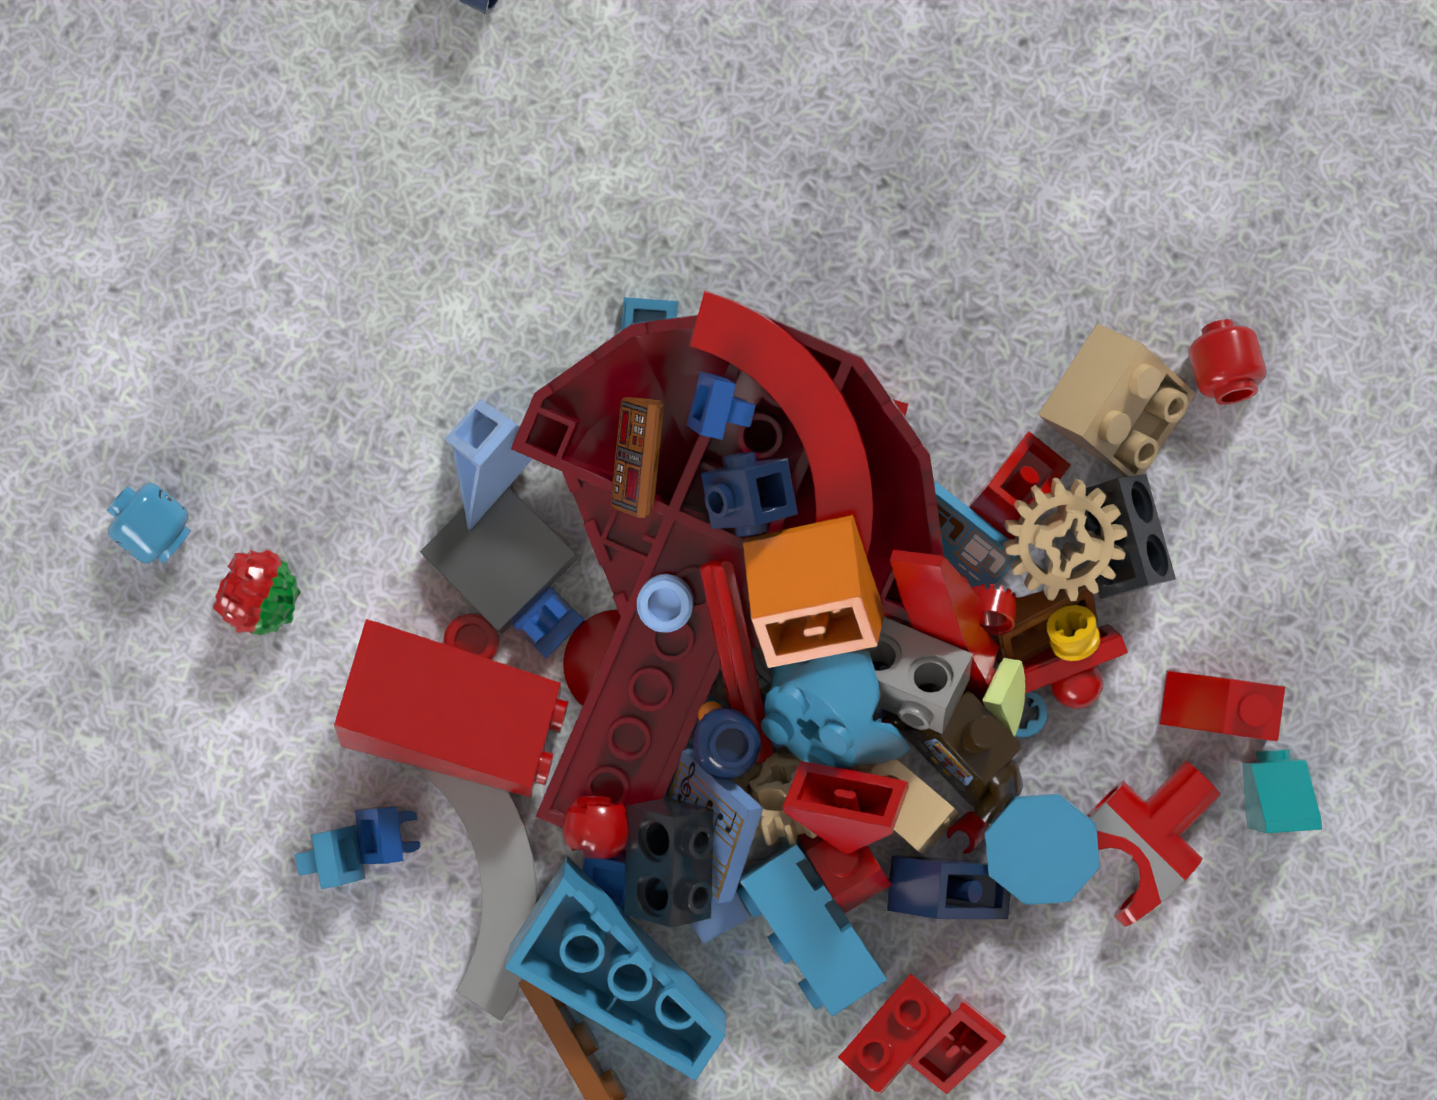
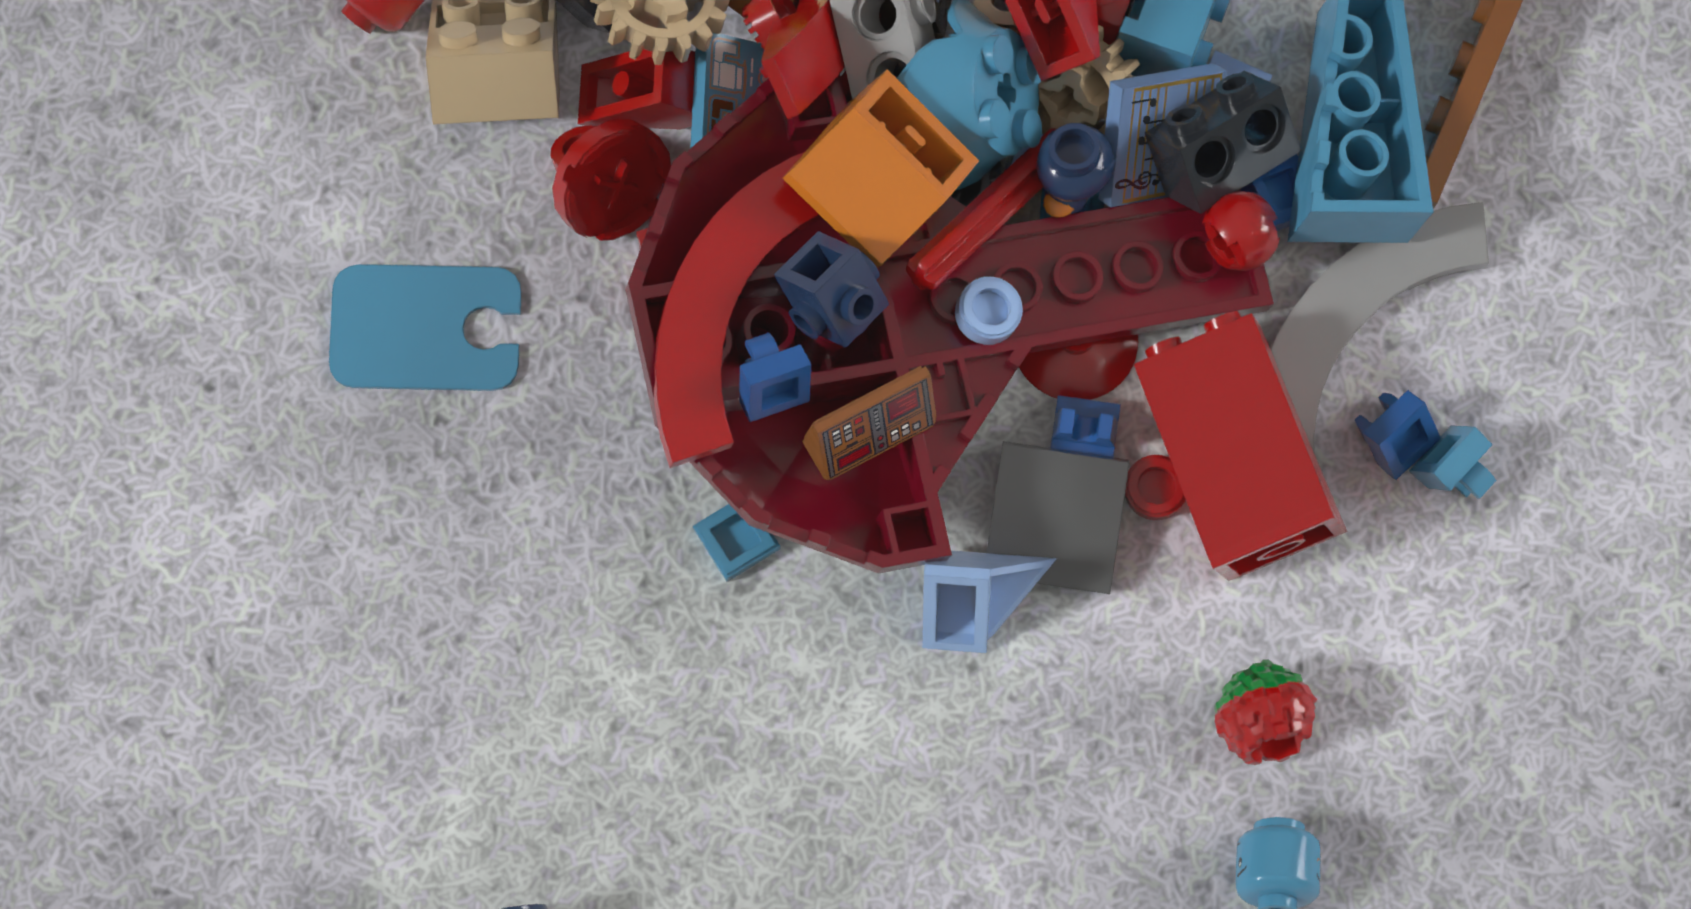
camera: 125 degrees left, 10 degrees down
none -> dark azure piece [329,264,522,391]
none -> red tile [550,119,671,241]

